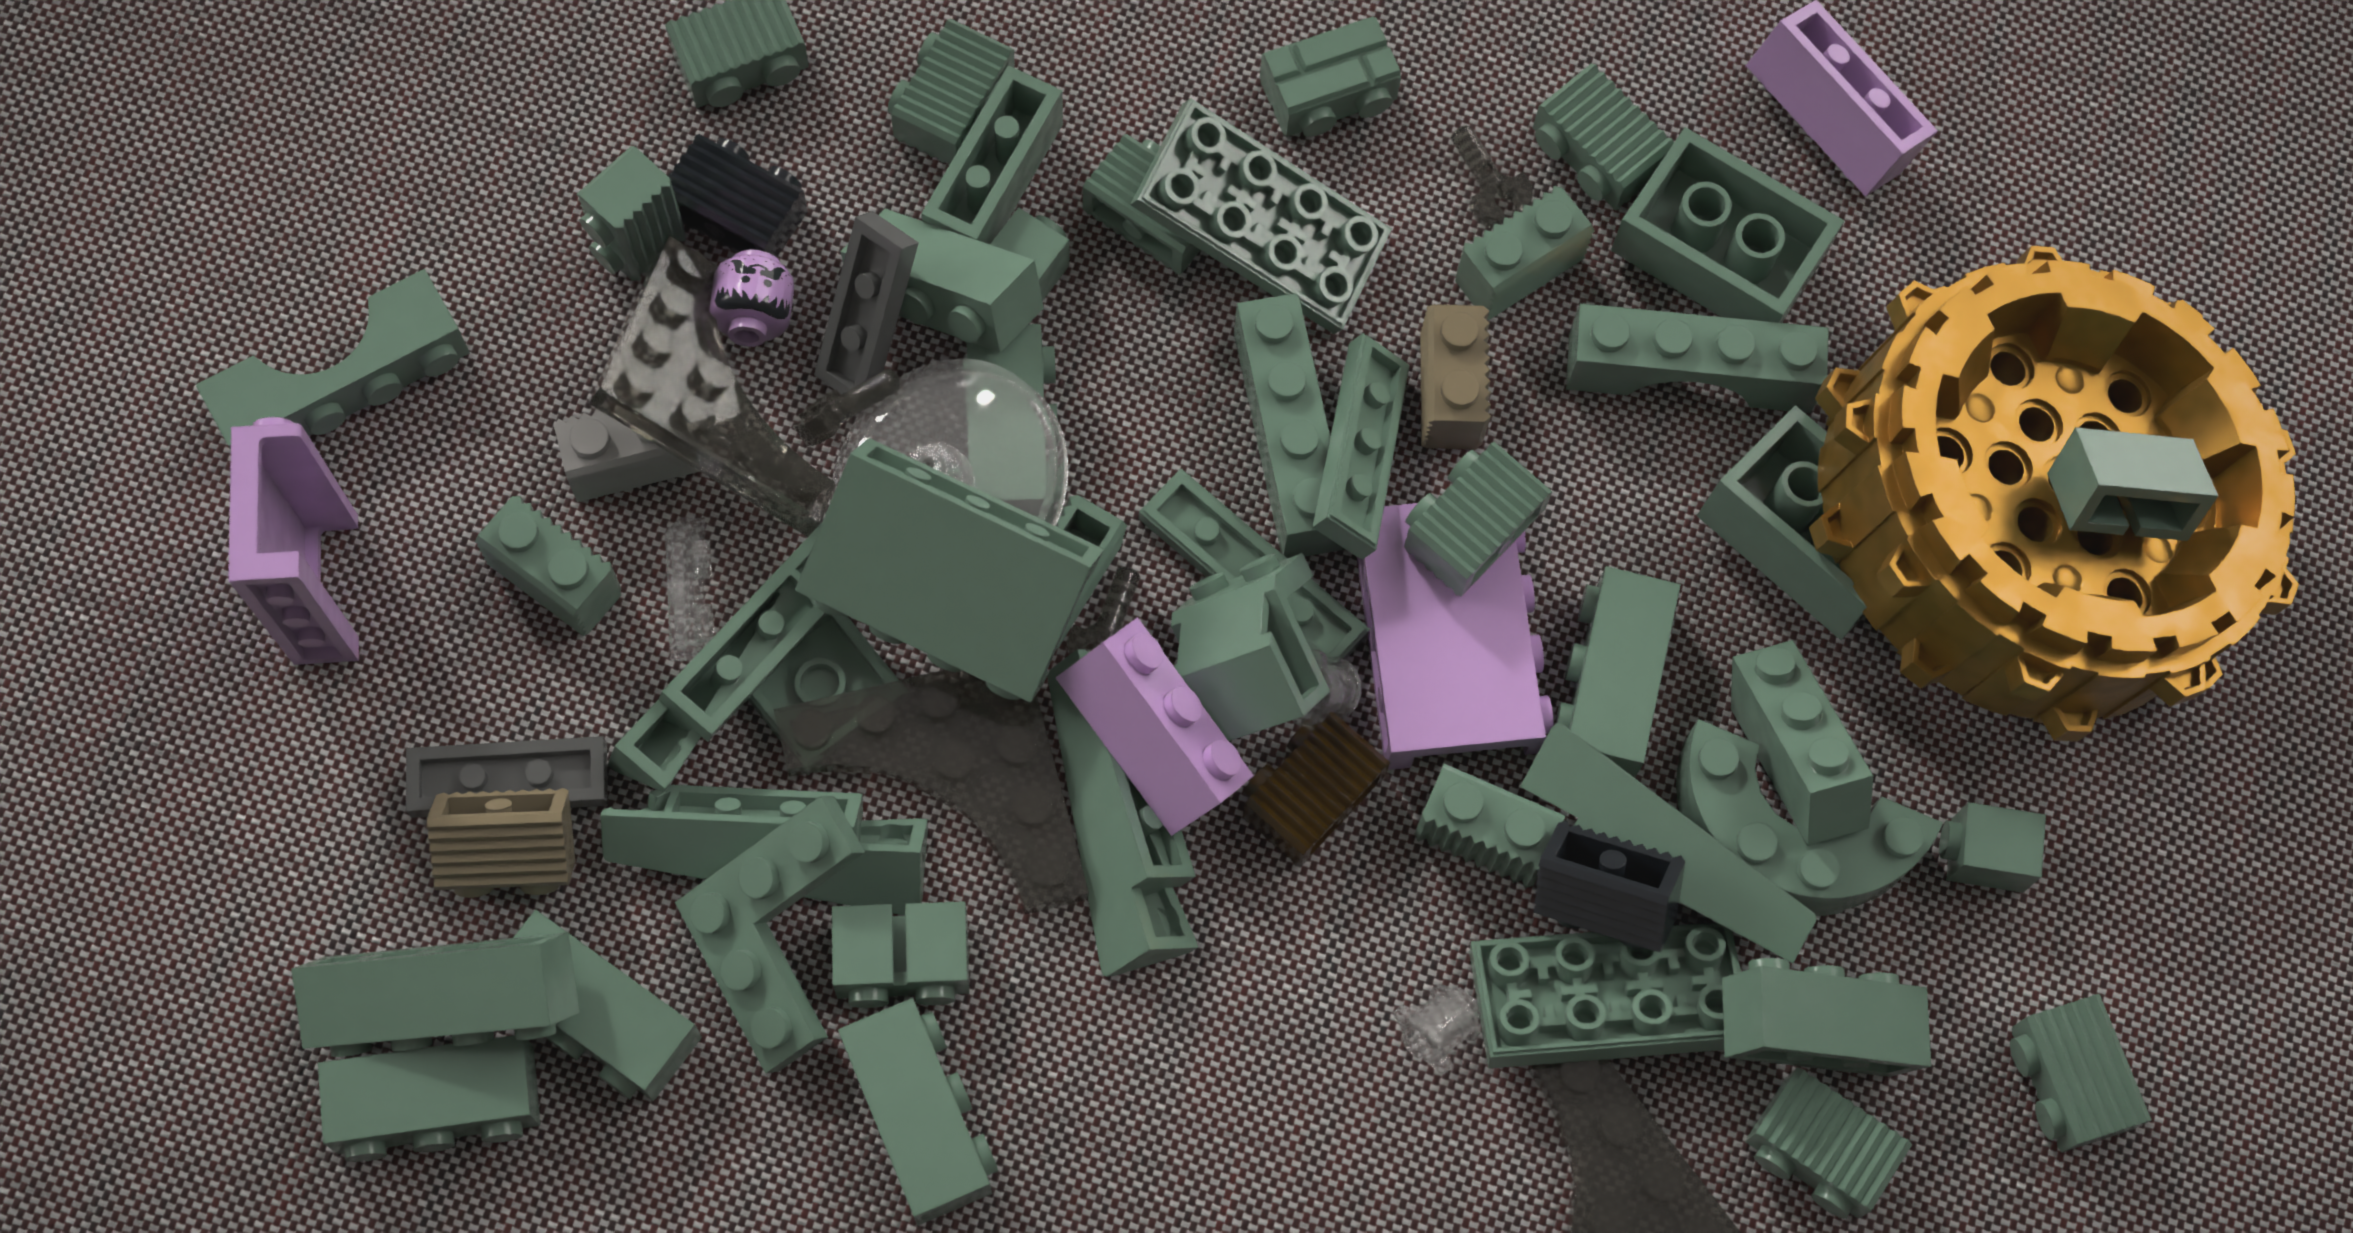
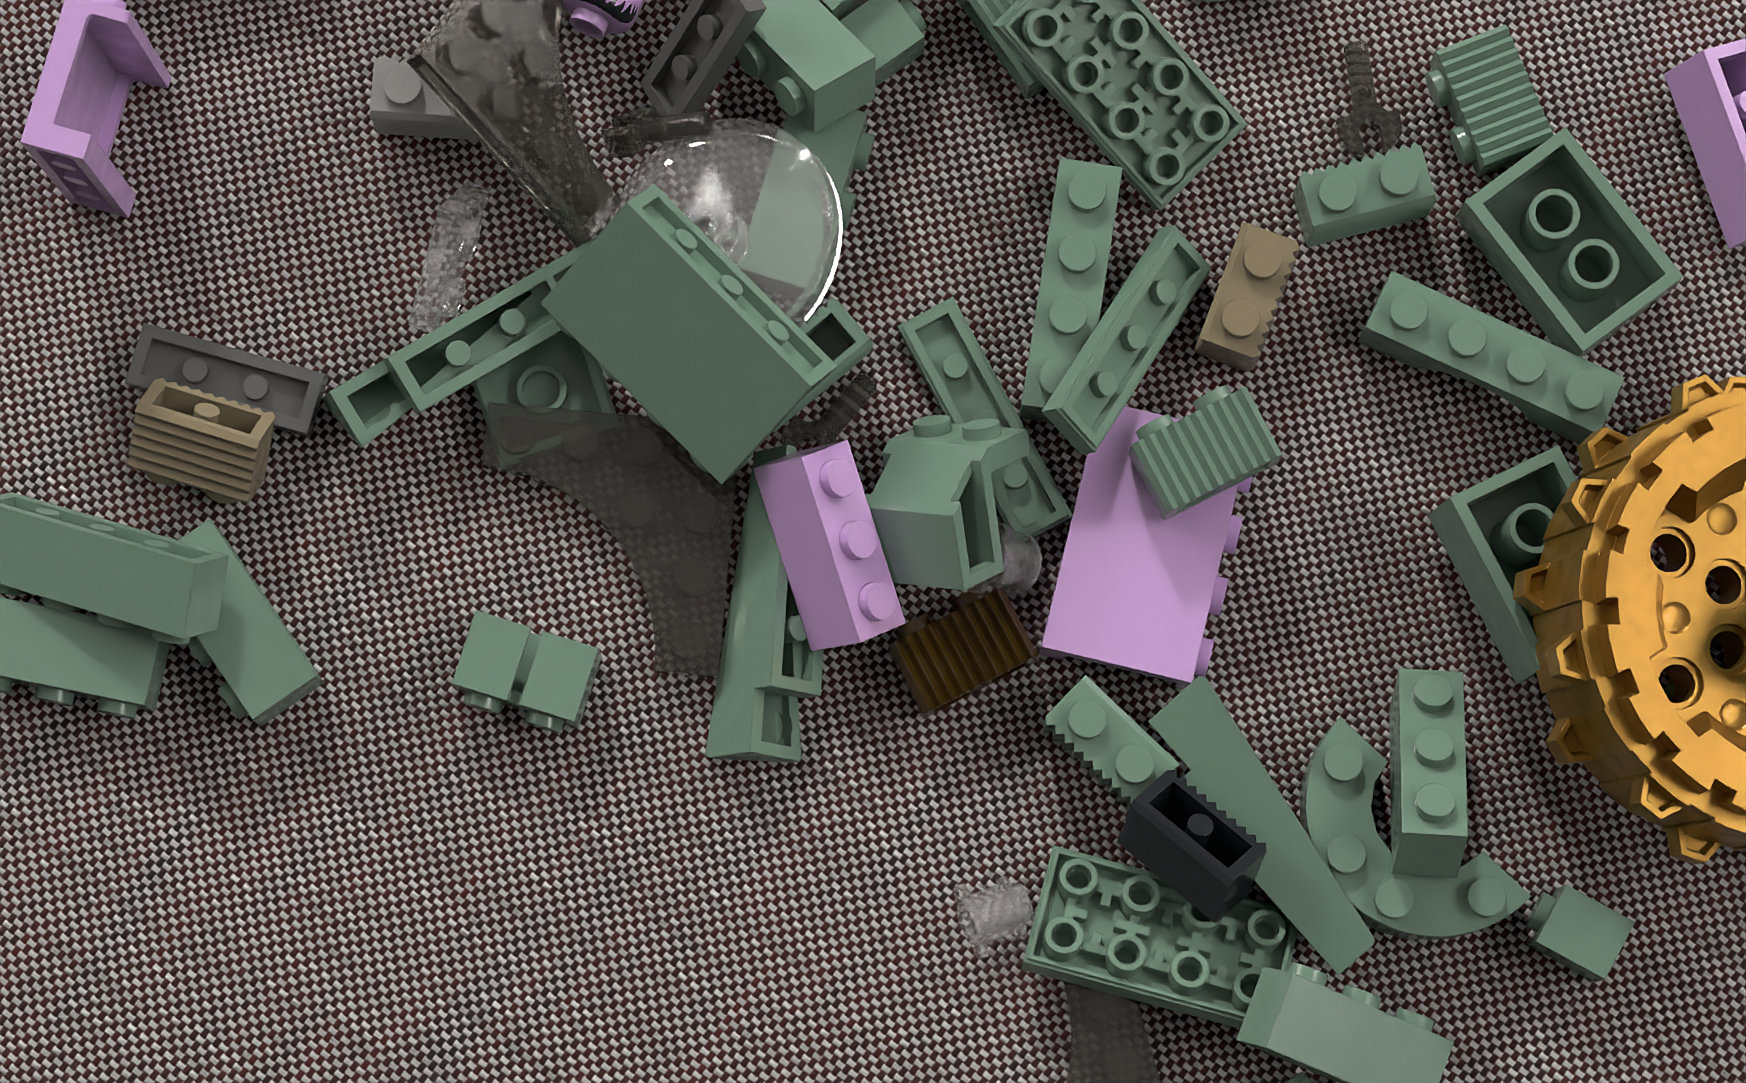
camera: 25 degrees right, 10 degrees up
sand green brick [475,495,622,636] -> none
sand green wedge [600,785,928,915] -> none
sand green plate [675,796,865,1074] -> none
sand green brick [838,998,998,1226] -> none
sand green brick [1554,566,1681,778] -> none

